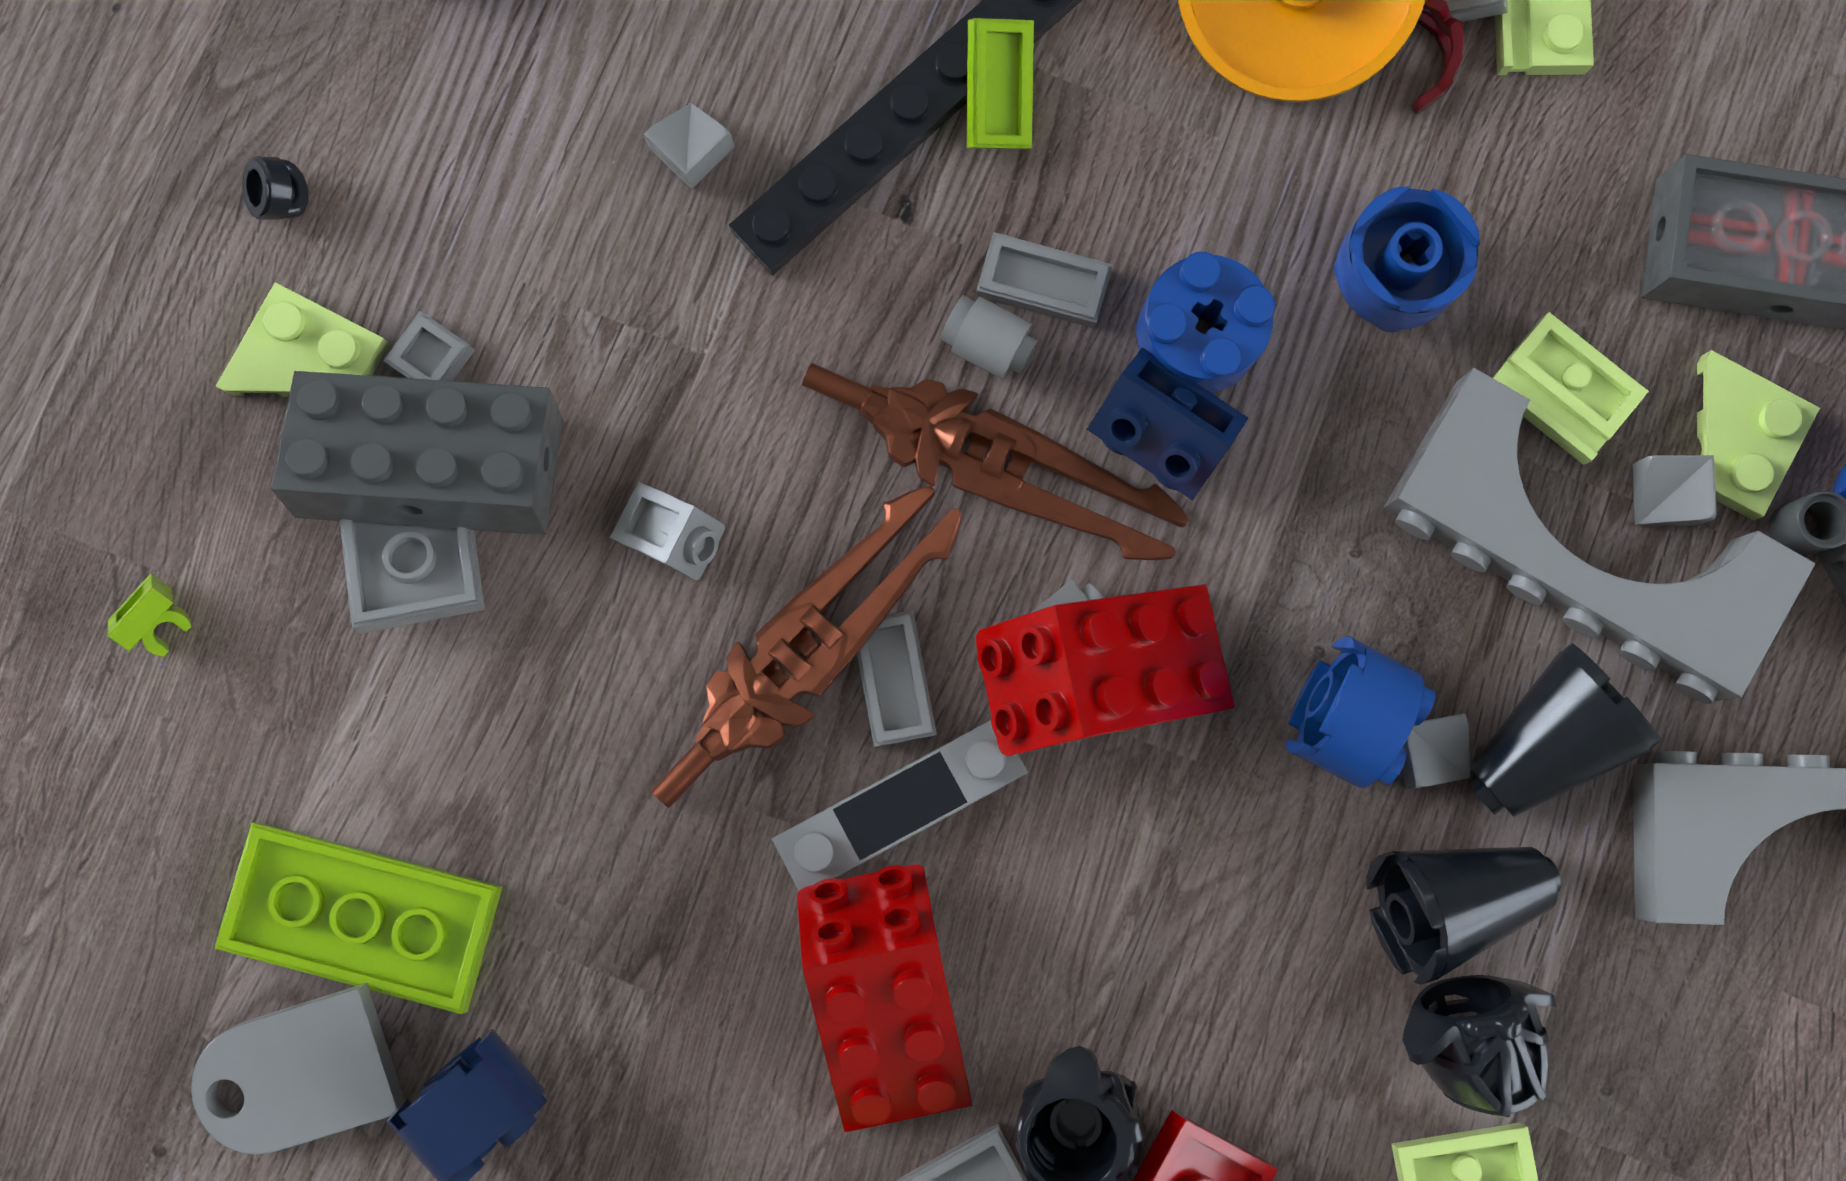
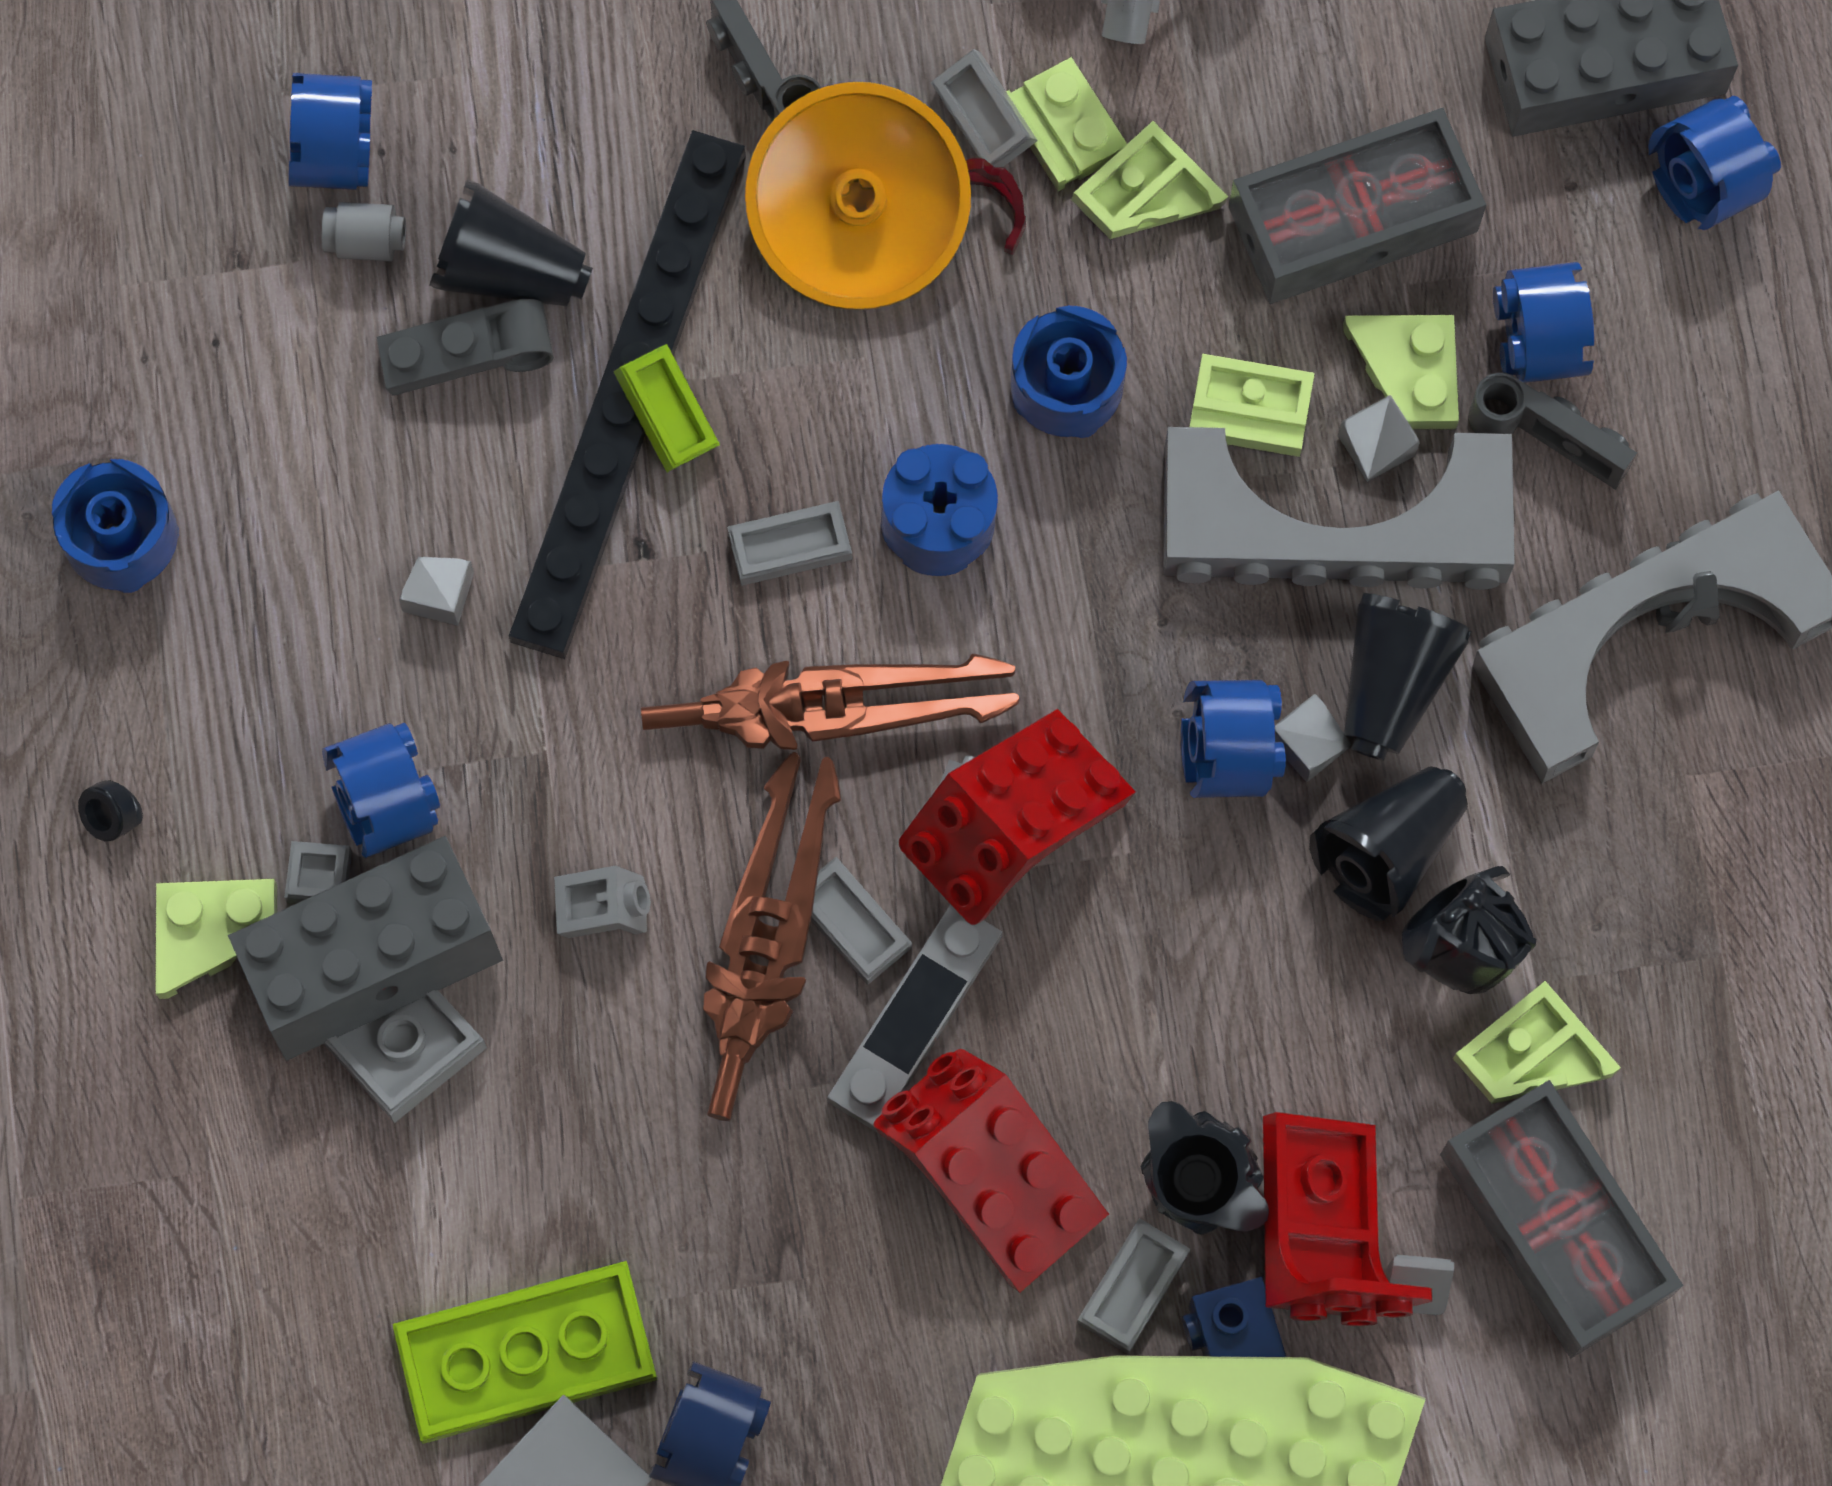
camera: 35 degrees left, 10 degrees down
lime tile [107,573,191,657] -> none
light grey brick [940,295,1038,380] -> none
dark blue brick [1086,347,1248,501] -> none
none -> blue brick [322,723,440,858]
none -> yellowish green wing [1071,121,1228,239]

